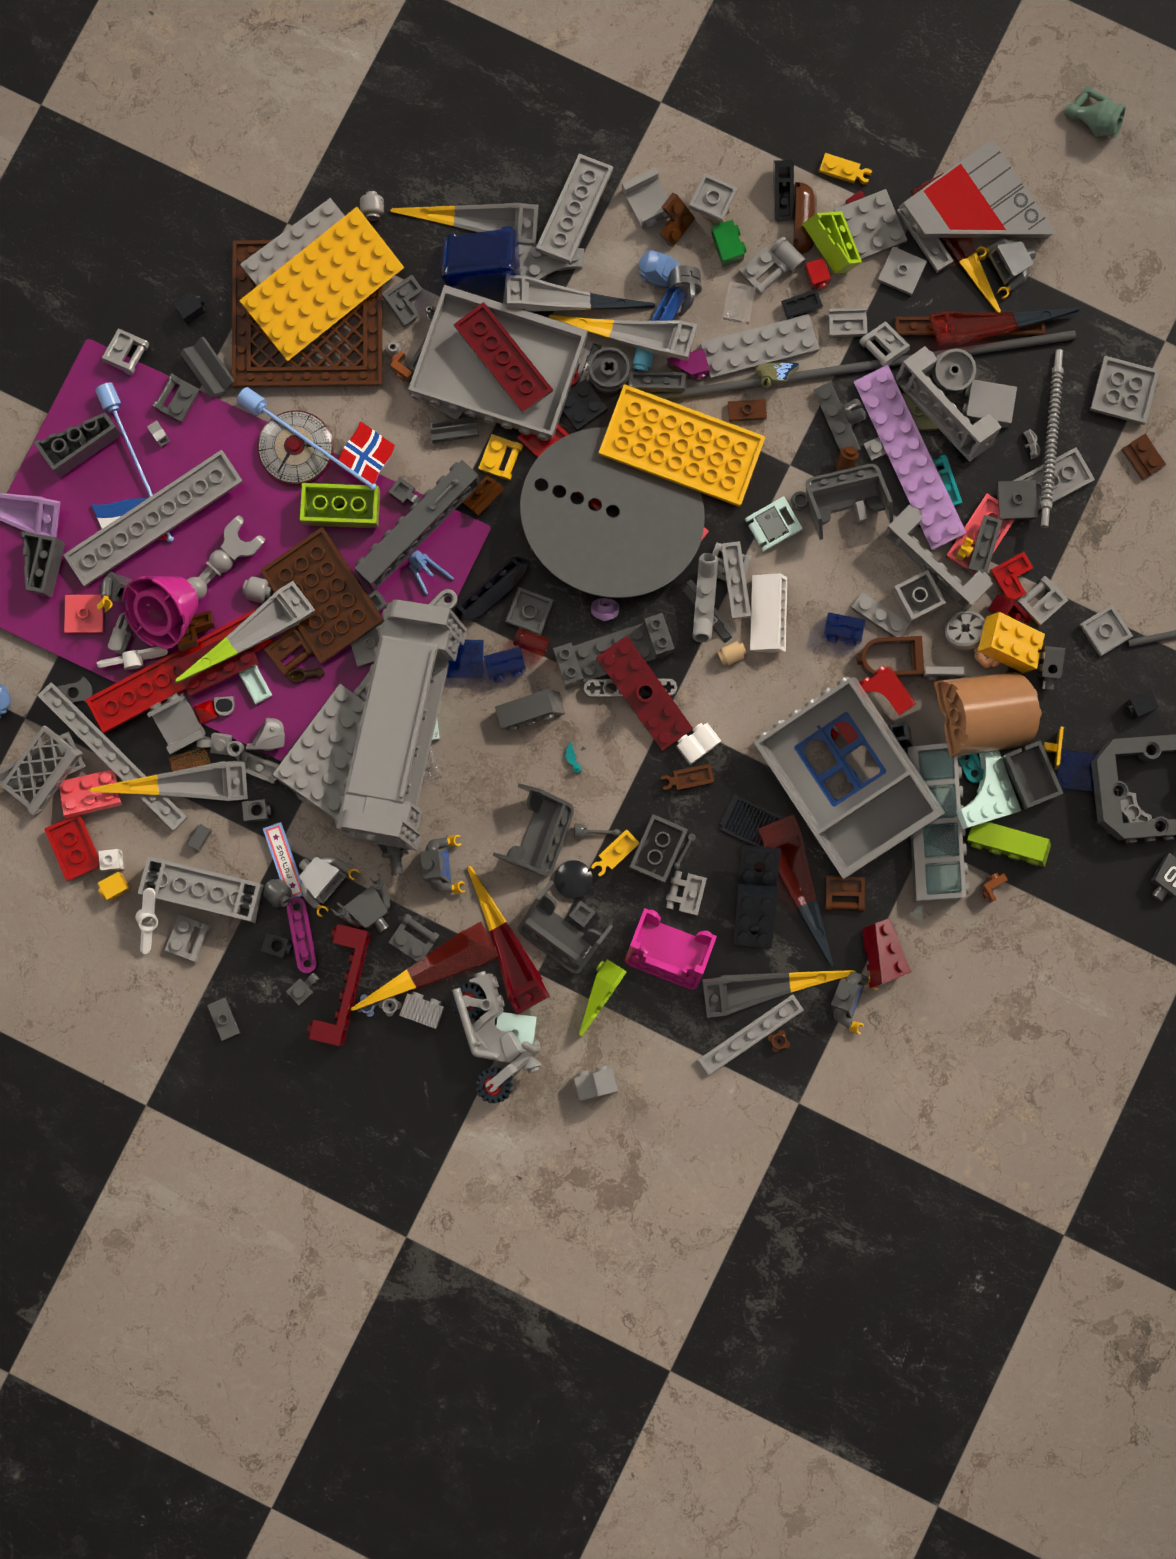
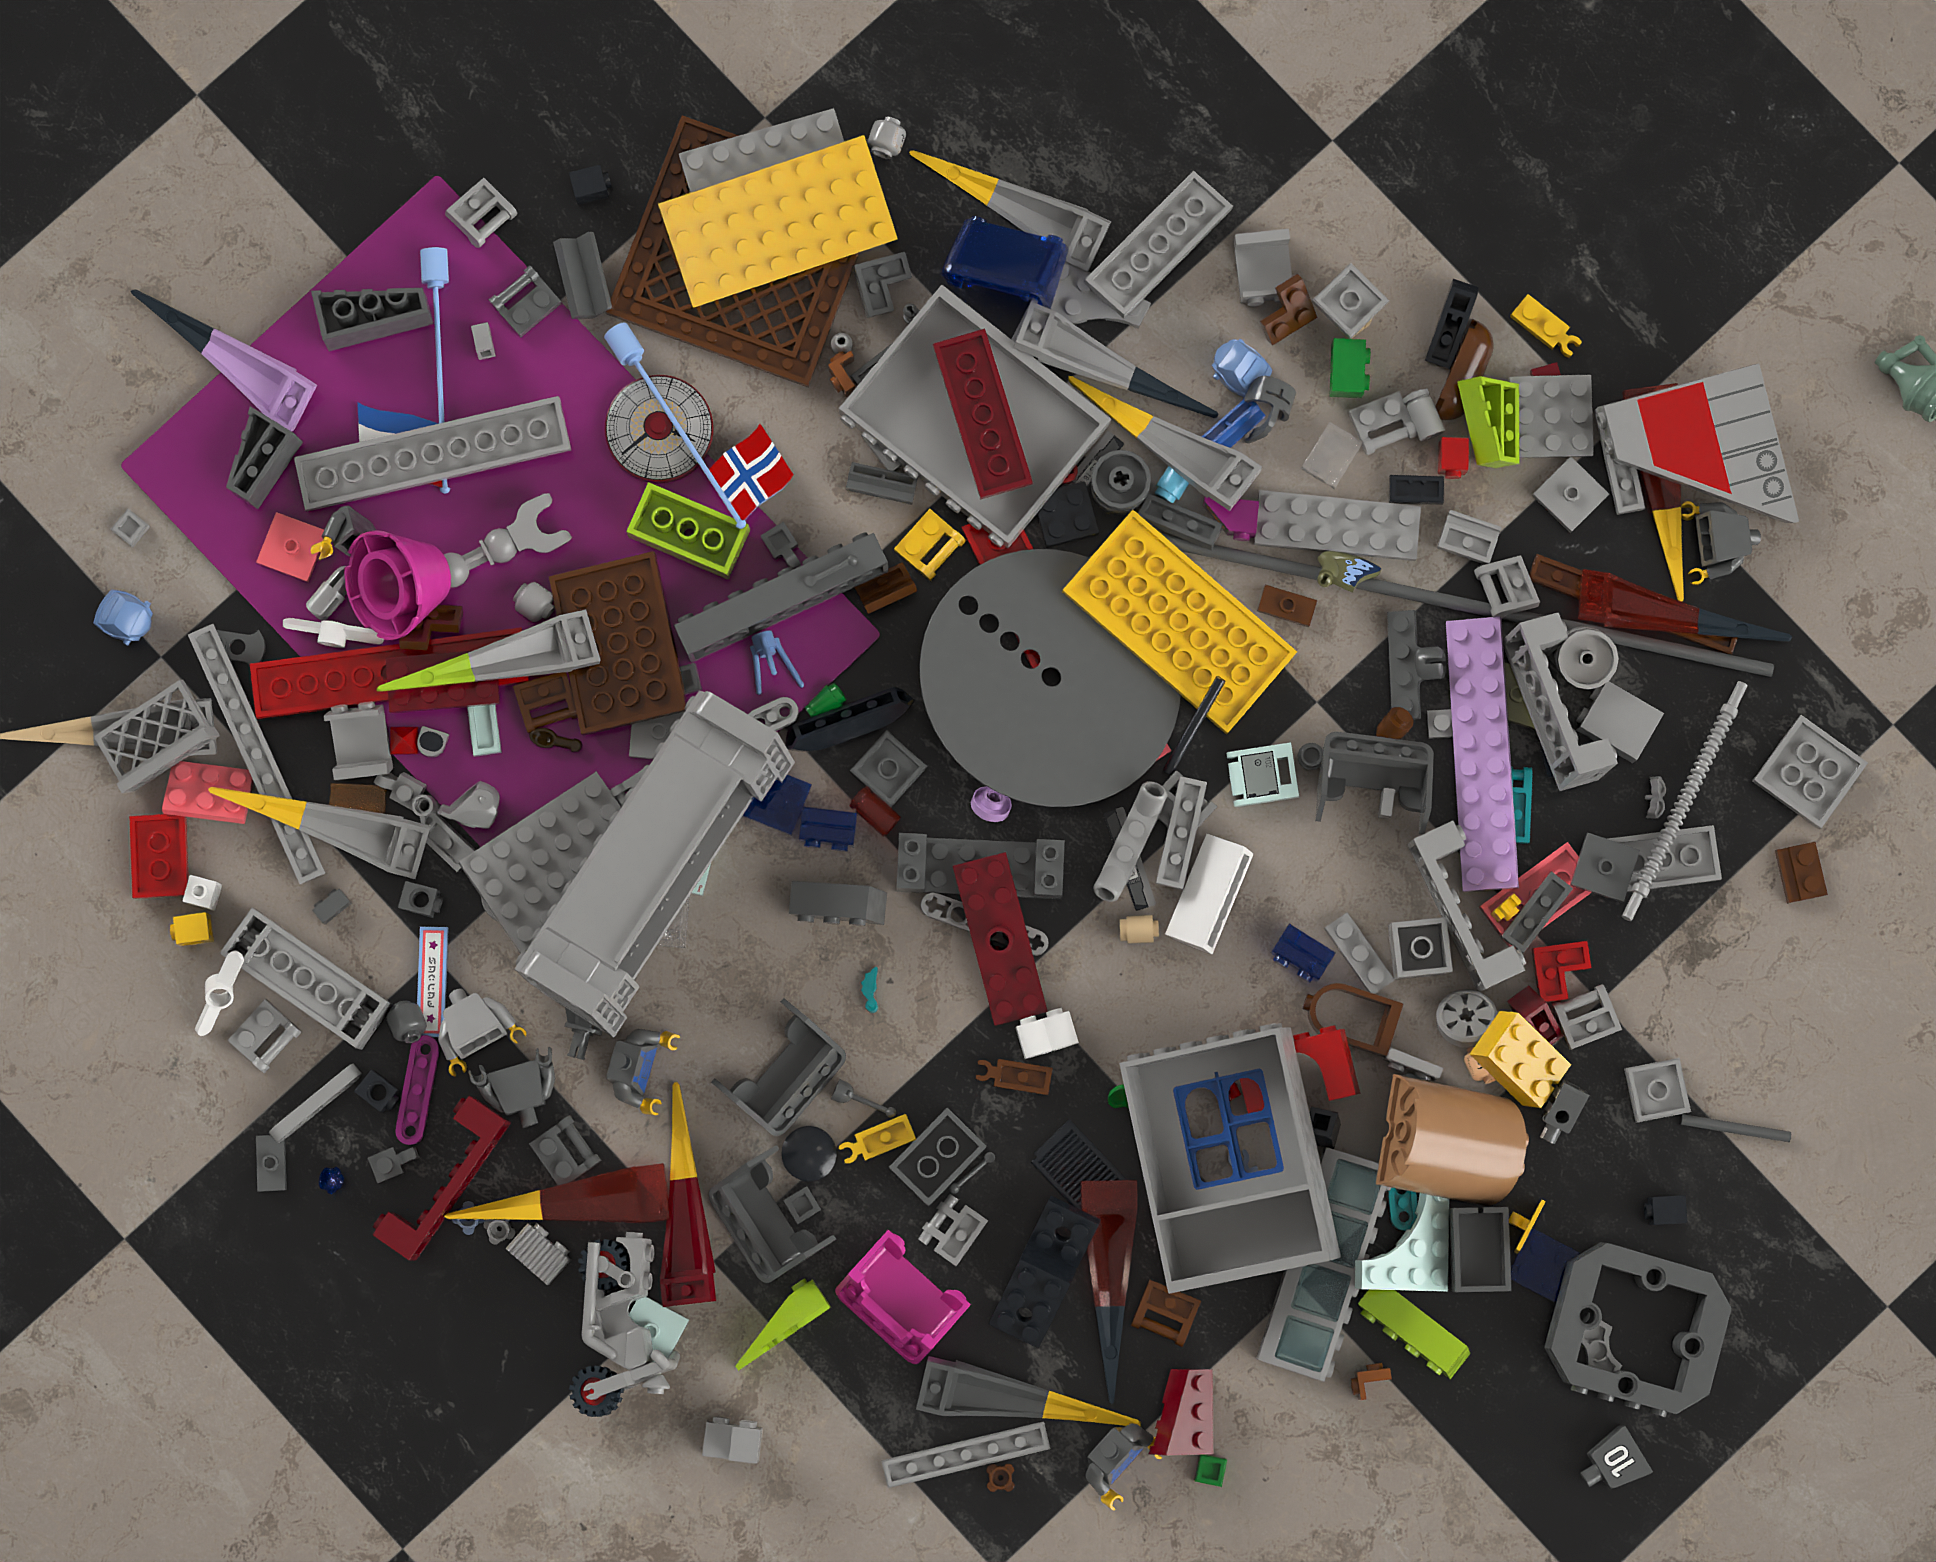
camera: 15 degrees right, 0 degrees up
none -> light grey beam [269,1063,362,1143]
none -> clear blue plate [319,1167,344,1194]
none -> green cone [805,682,847,717]
none -> green piece [1108,1084,1129,1108]
none -> black bar [1163,676,1226,775]
none -> green tile [1194,1454,1227,1487]

